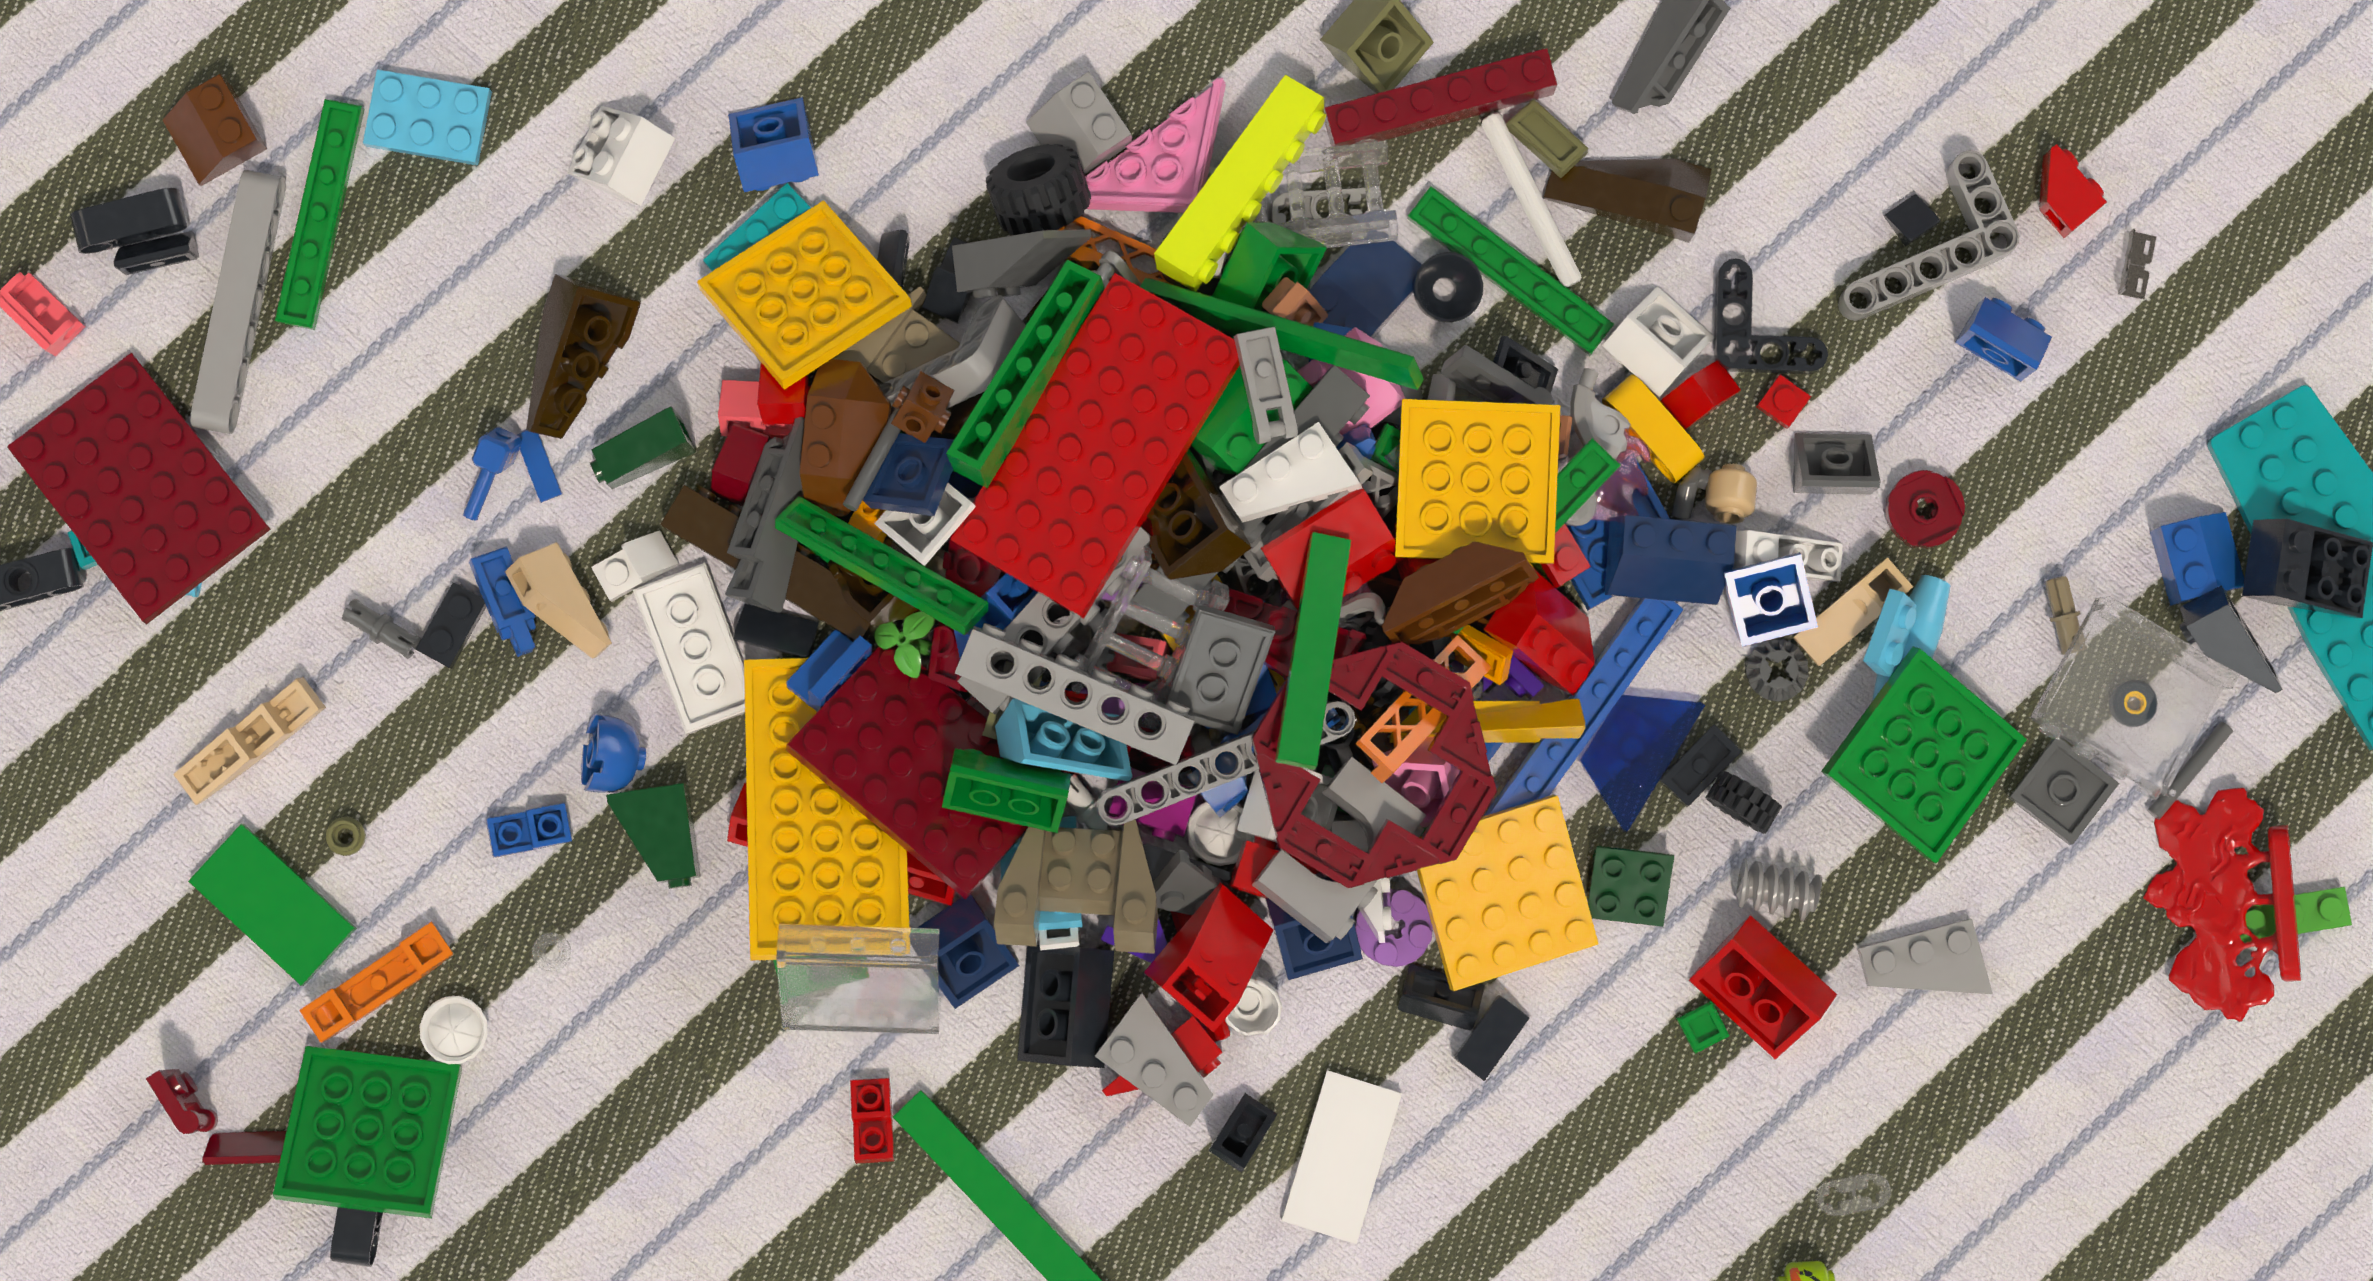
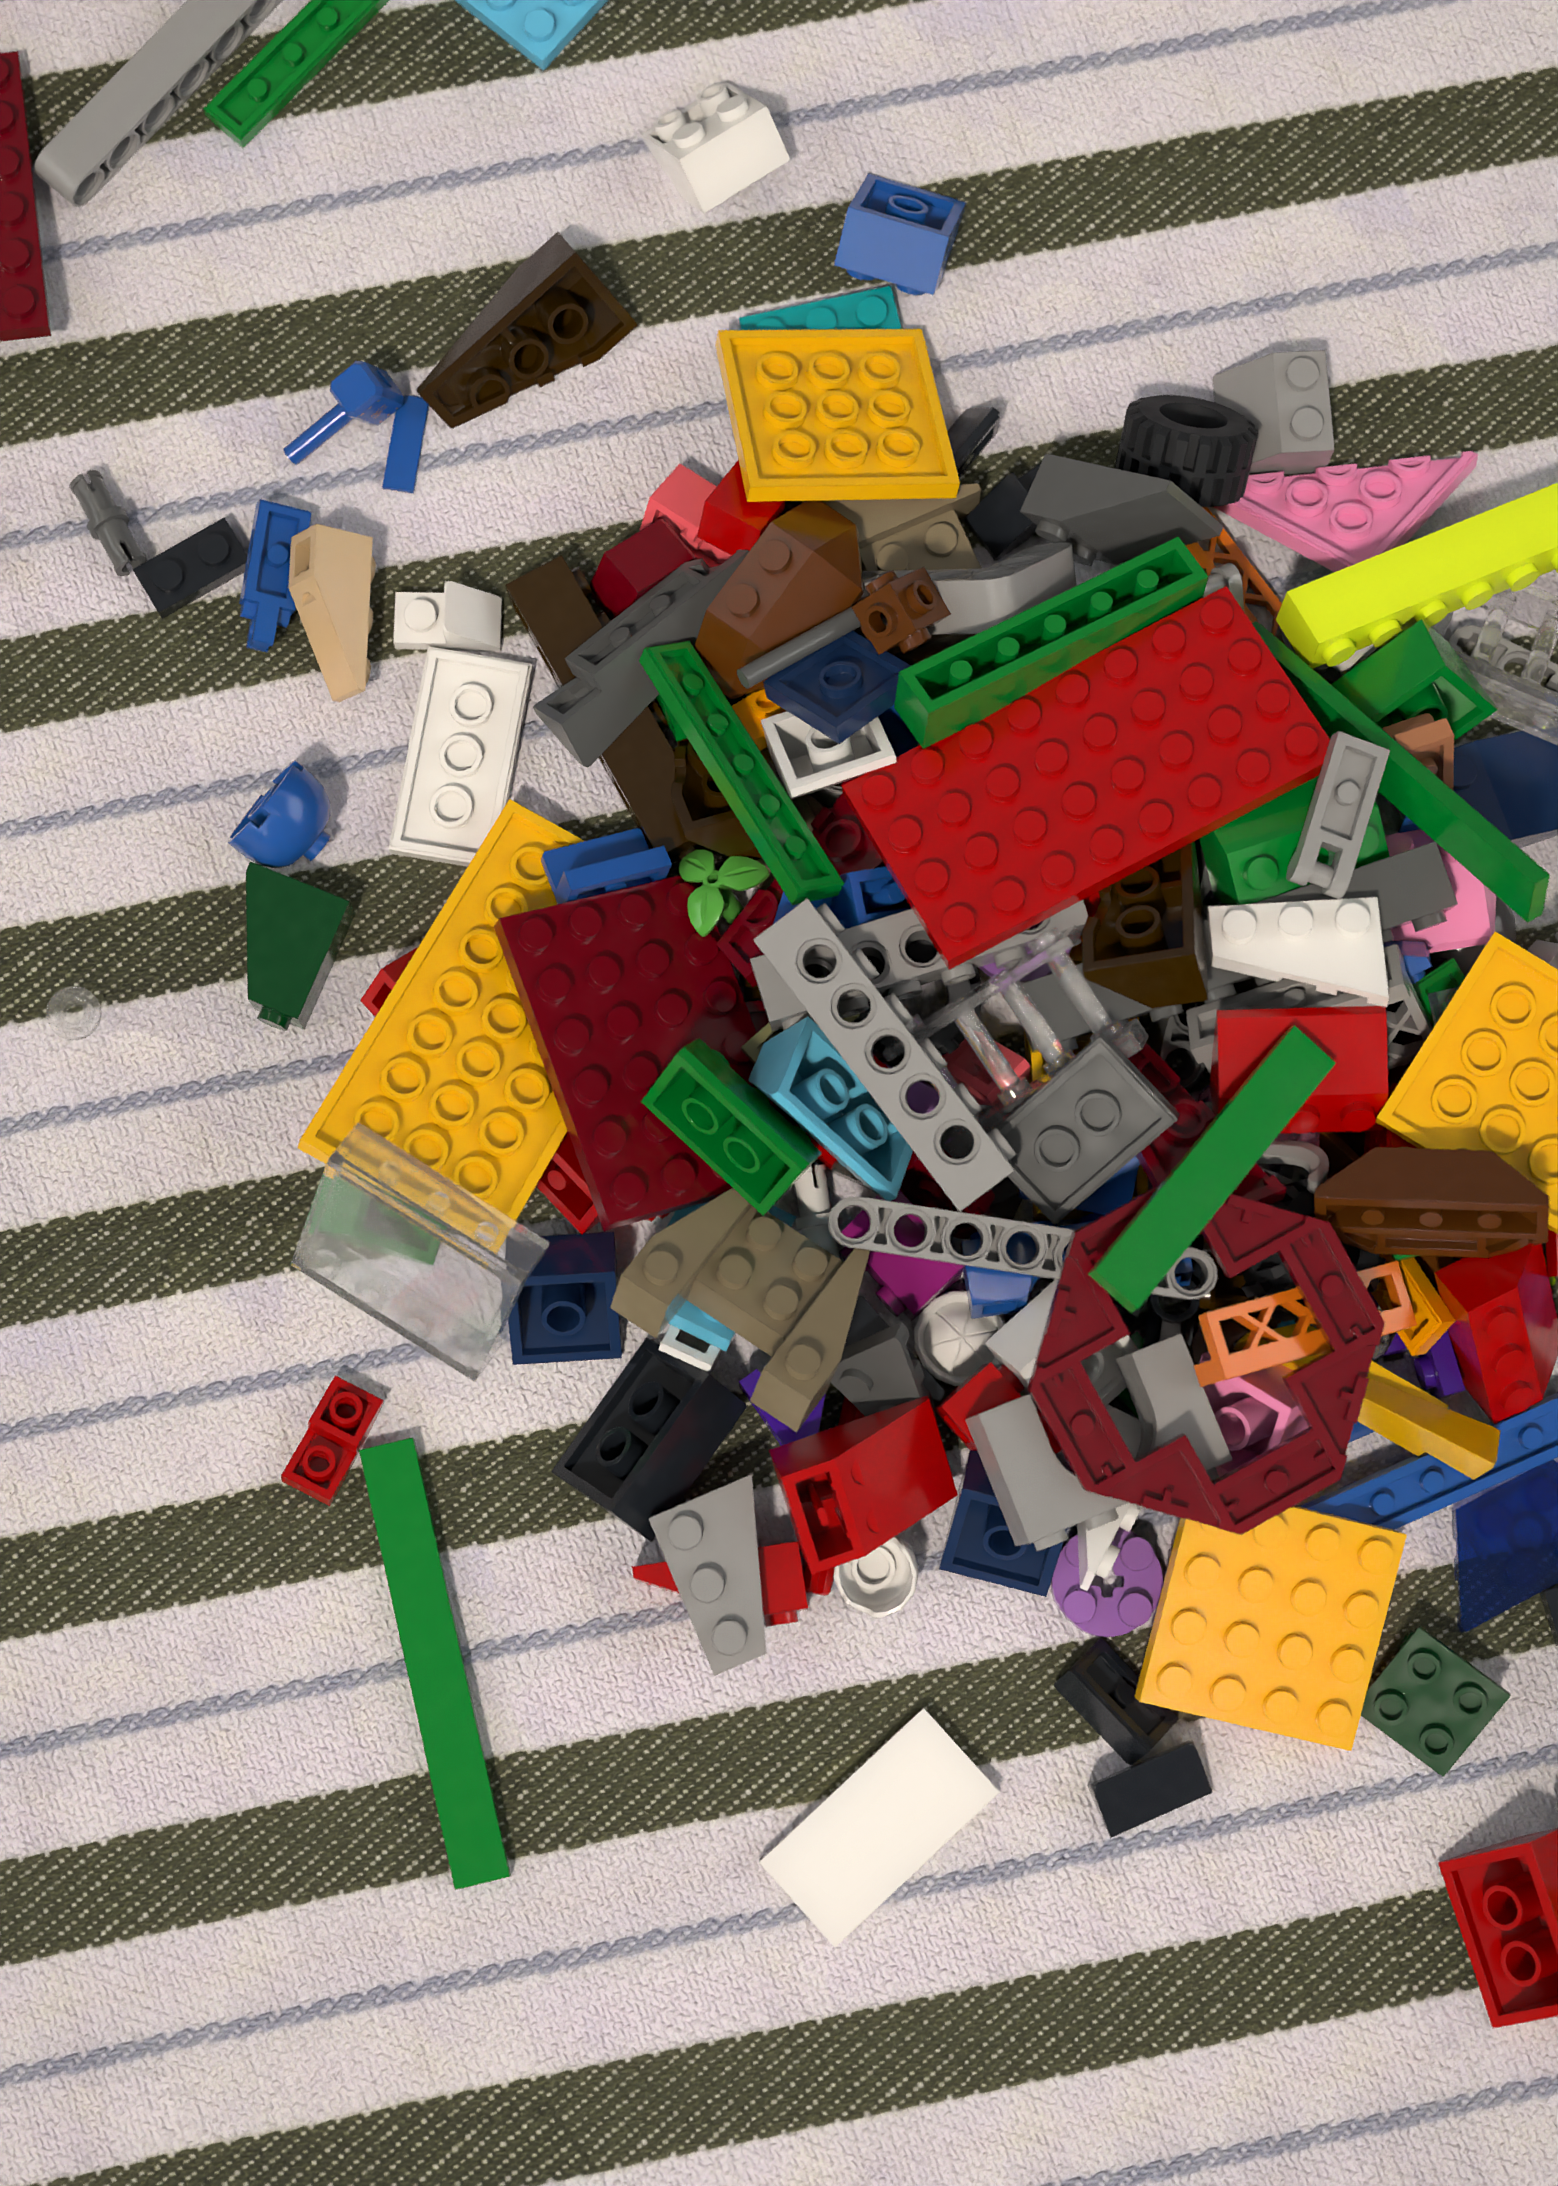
camera: 25 degrees right, 5 degrees down
blue slope [486,803,572,858] -> none
dark green slope [590,406,696,489] -> none
black slope [733,603,820,658] -> none
black slope [1209,1093,1278,1173] -> none
green tile [1676,1001,1730,1054] -> none

